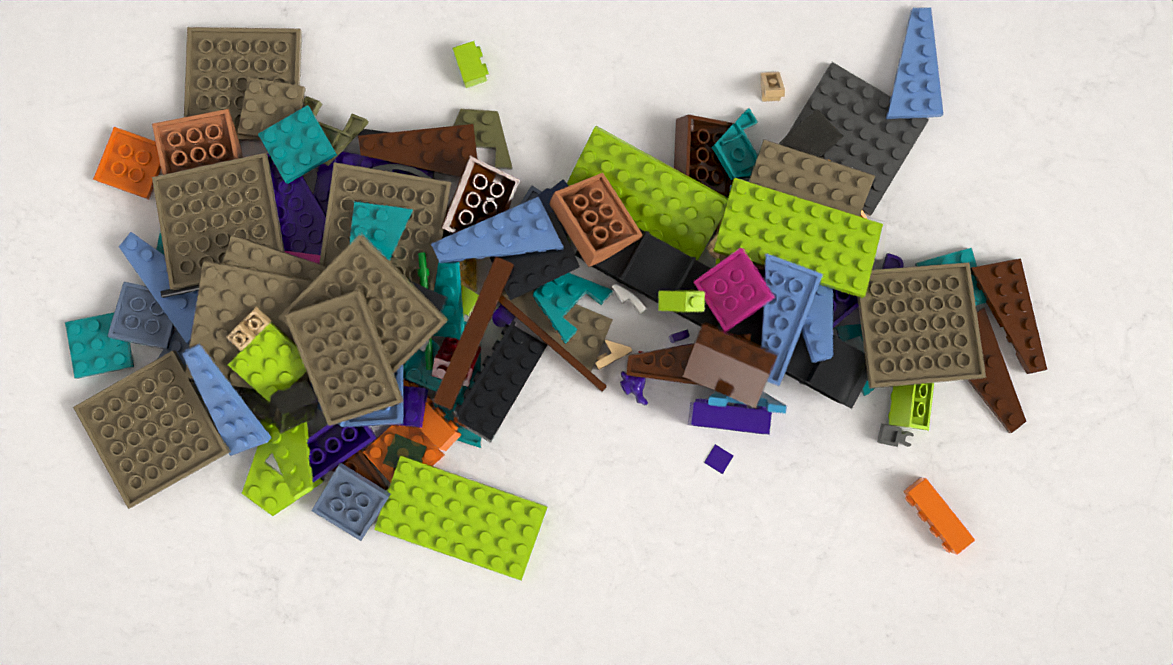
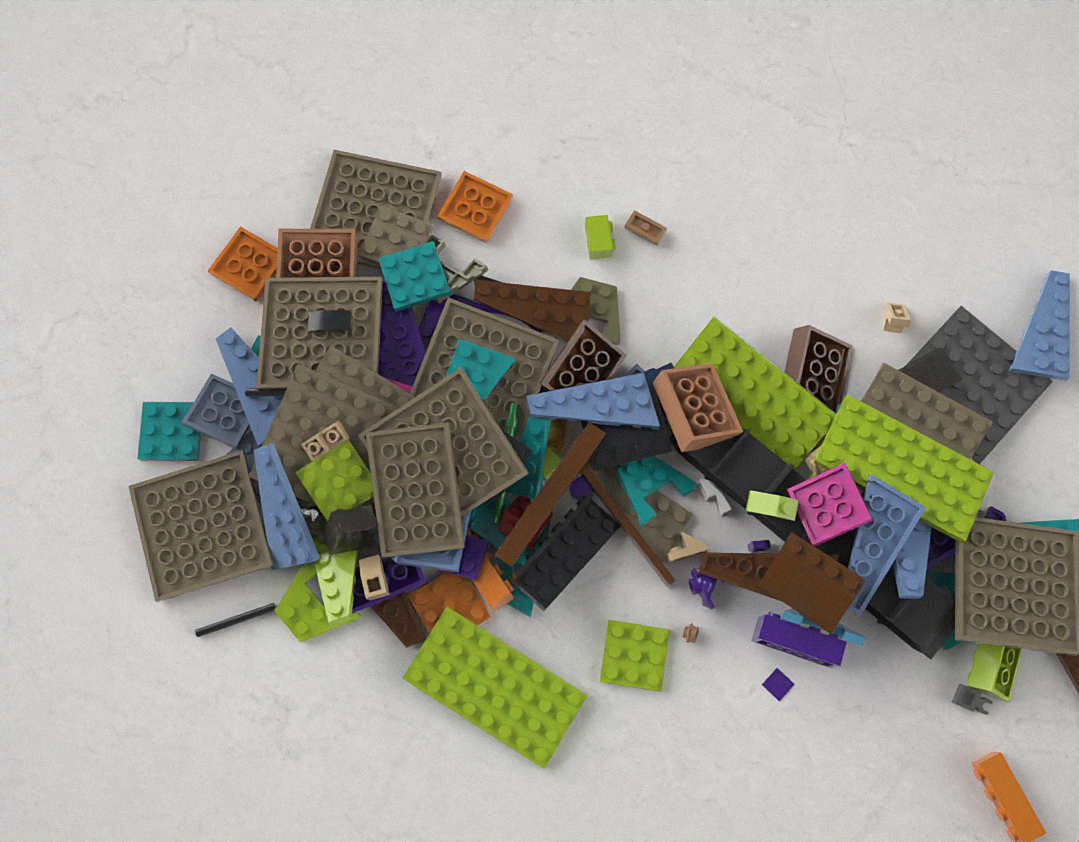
camera: 15 degrees right, 10 degrees down
sand blue plate [311,463,391,541] -> none
clear green piece [383,434,427,469] -> none
teal wing [712,108,758,180] -> none
none -> black bar [195,603,276,637]
none -> black slope [308,310,351,333]
none -> tan slope [359,554,390,600]
none -> orange plate [437,171,513,243]
none -> lime plate [600,620,670,692]
none -> medium nougat plate [625,210,667,246]
none -> medium nougat plate [683,623,699,643]

